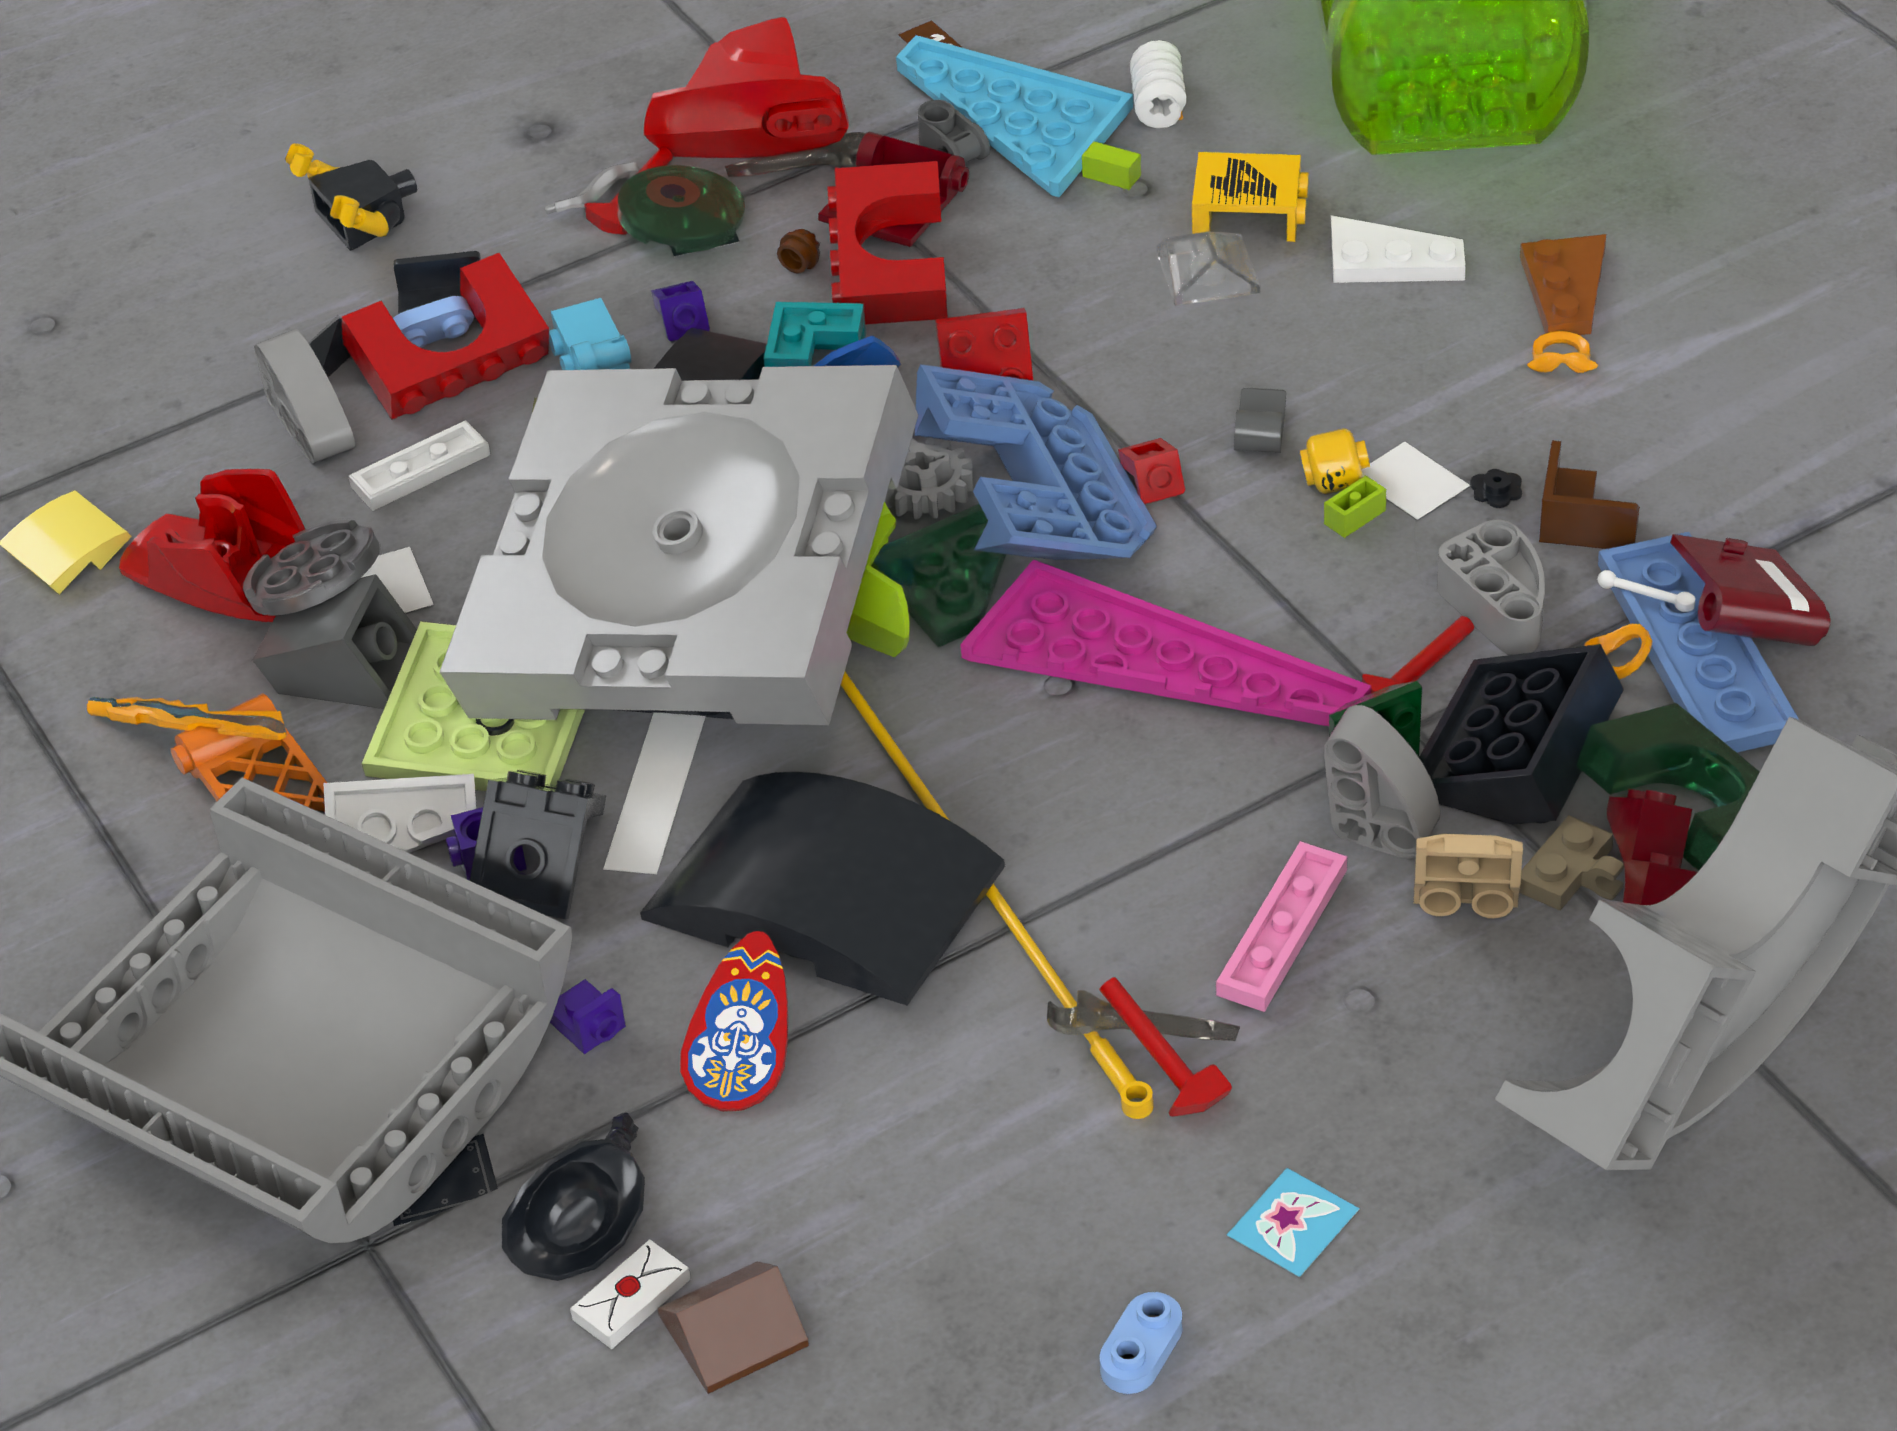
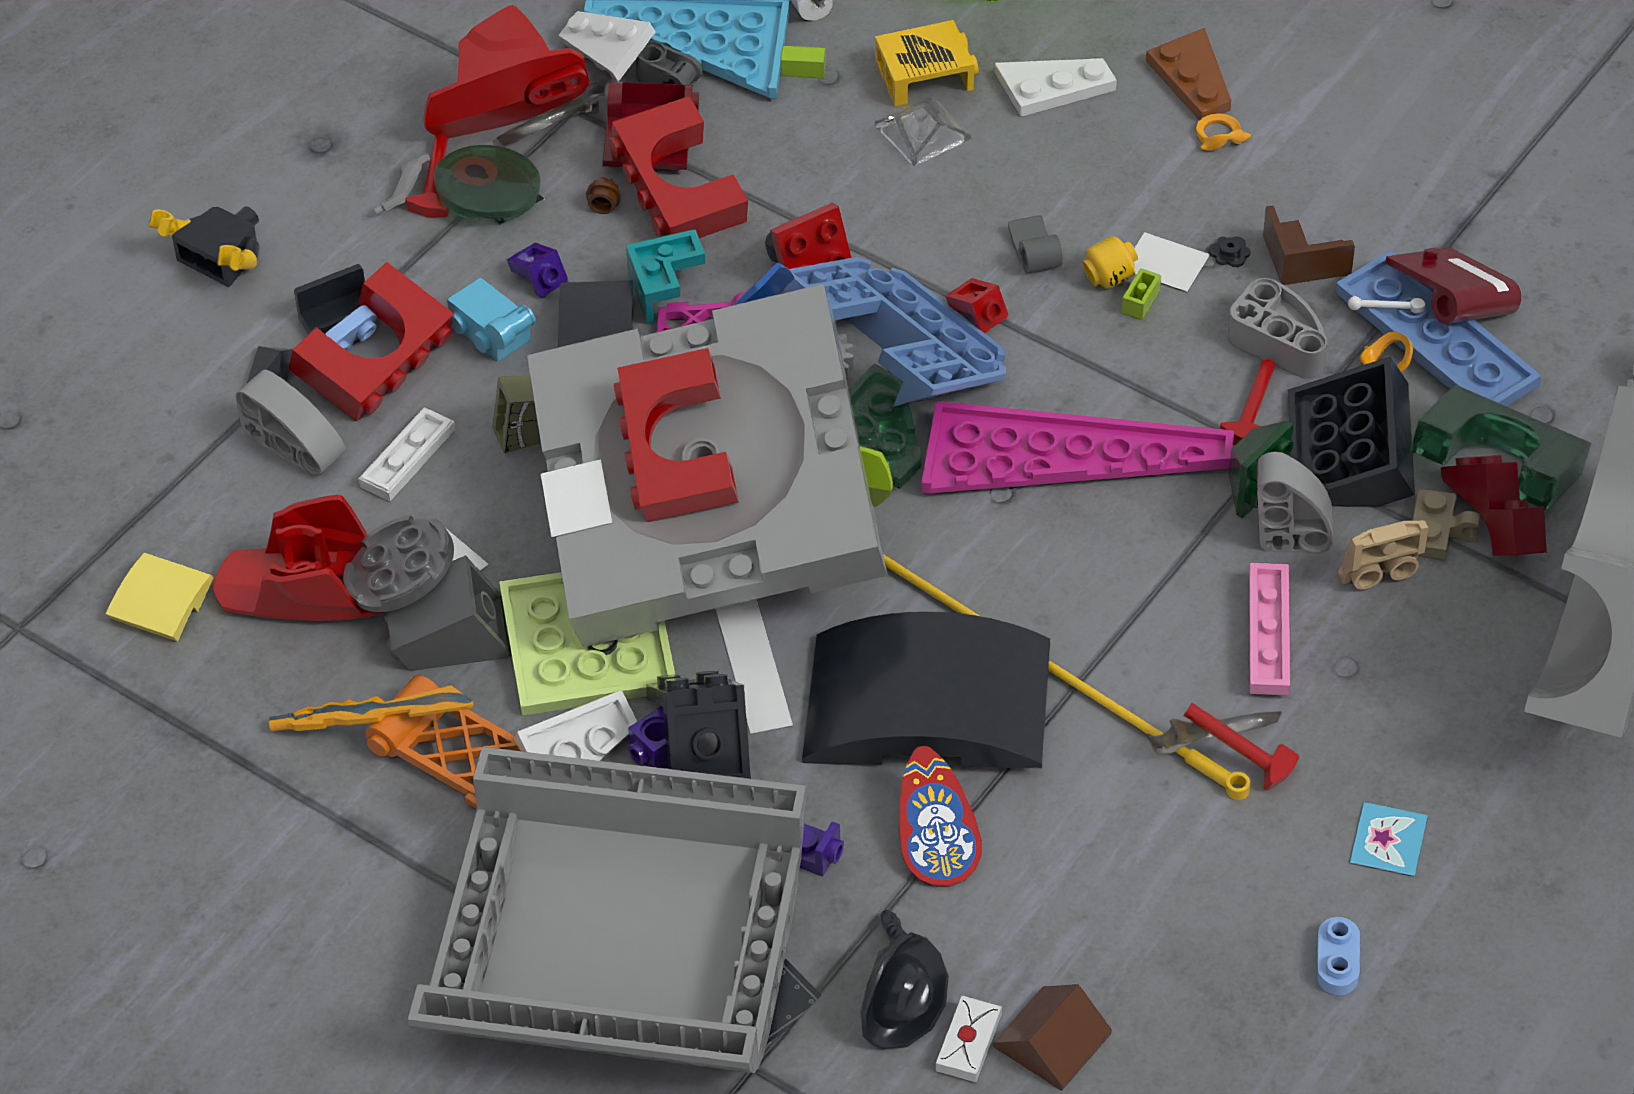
camera: 25 degrees left, 5 degrees up
none -> white sticker [541,459,612,537]
none -> white wing [559,11,656,82]
none -> red arch [614,348,739,522]

